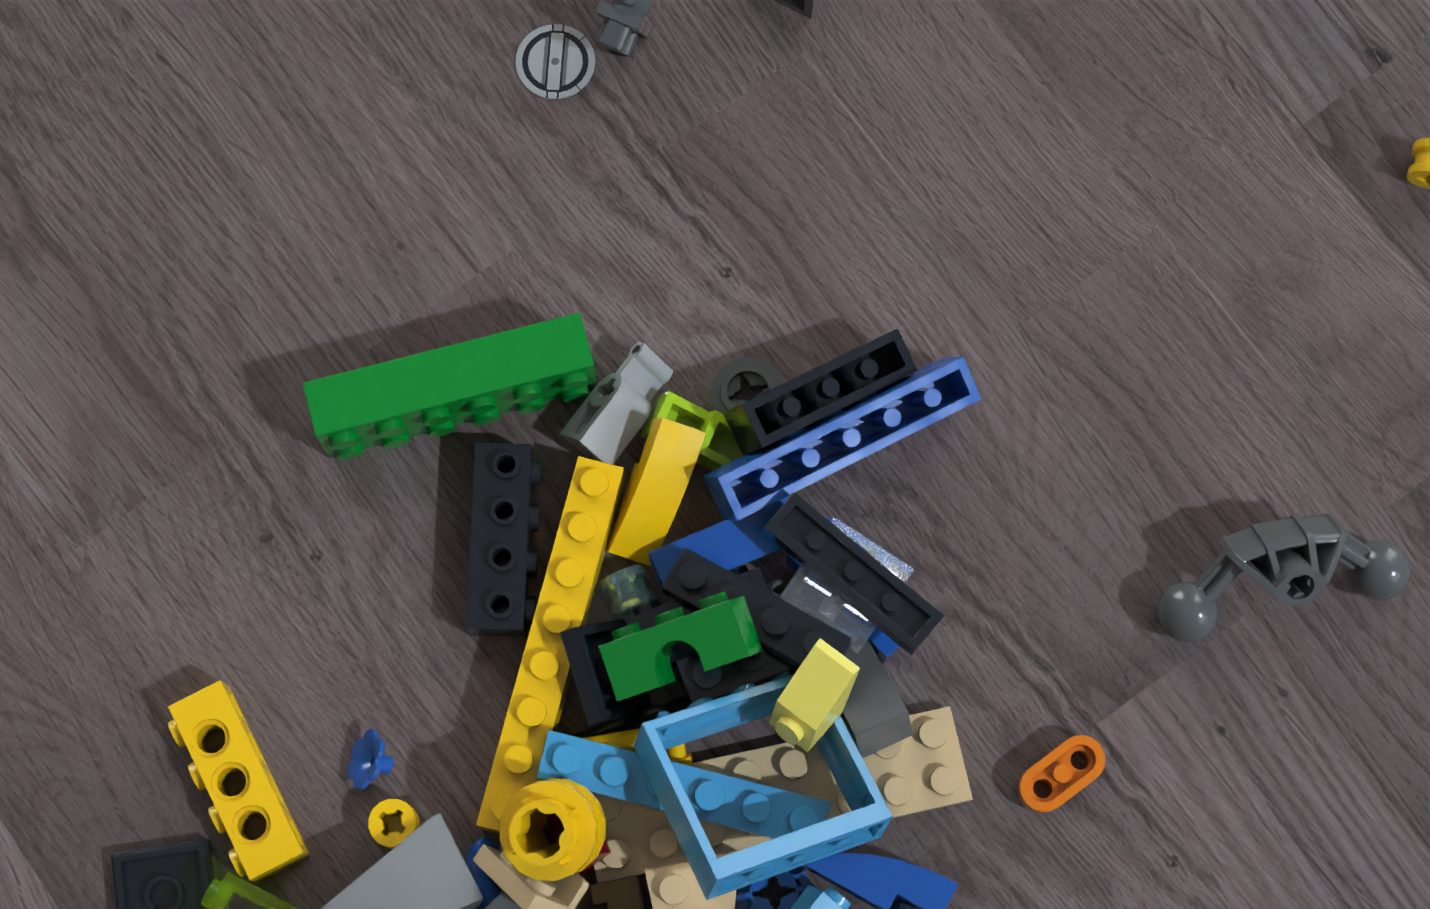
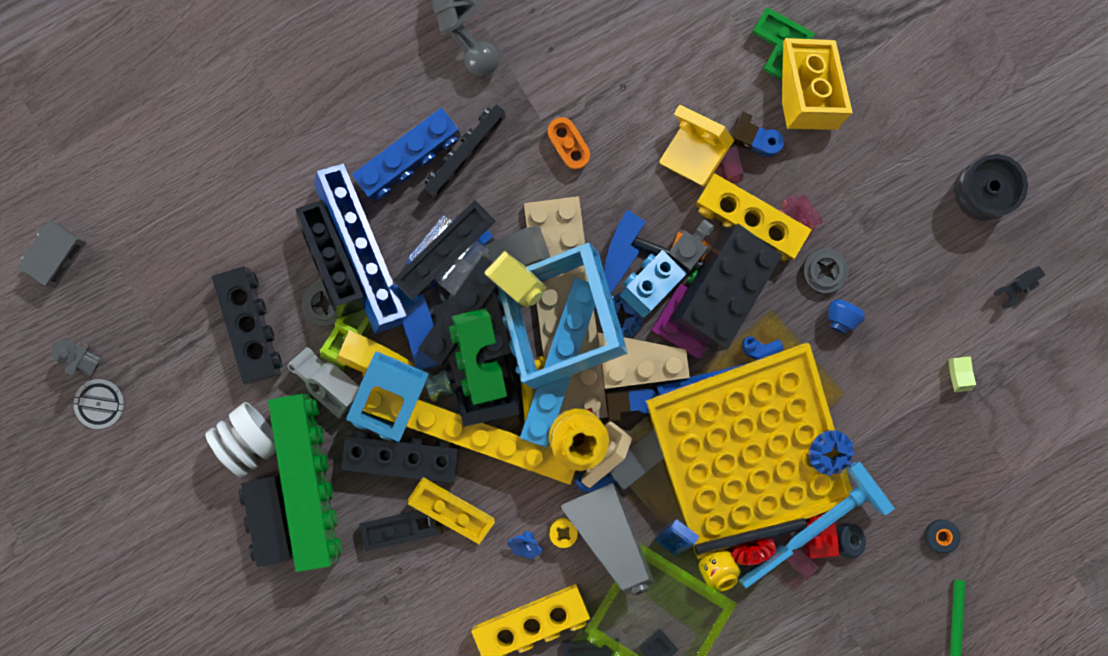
camera: 80 degrees left, 10 degrees up
none -> white wheel [205,402,276,478]
none -> black brick [211,266,283,384]
none -> black brick [238,475,294,567]
none -> dark azure window [346,351,429,442]
none -> blue brick [351,107,461,201]
none -> black plate [359,510,443,551]
none -> yellow plate [408,477,495,545]
none -> black plate [424,104,506,200]

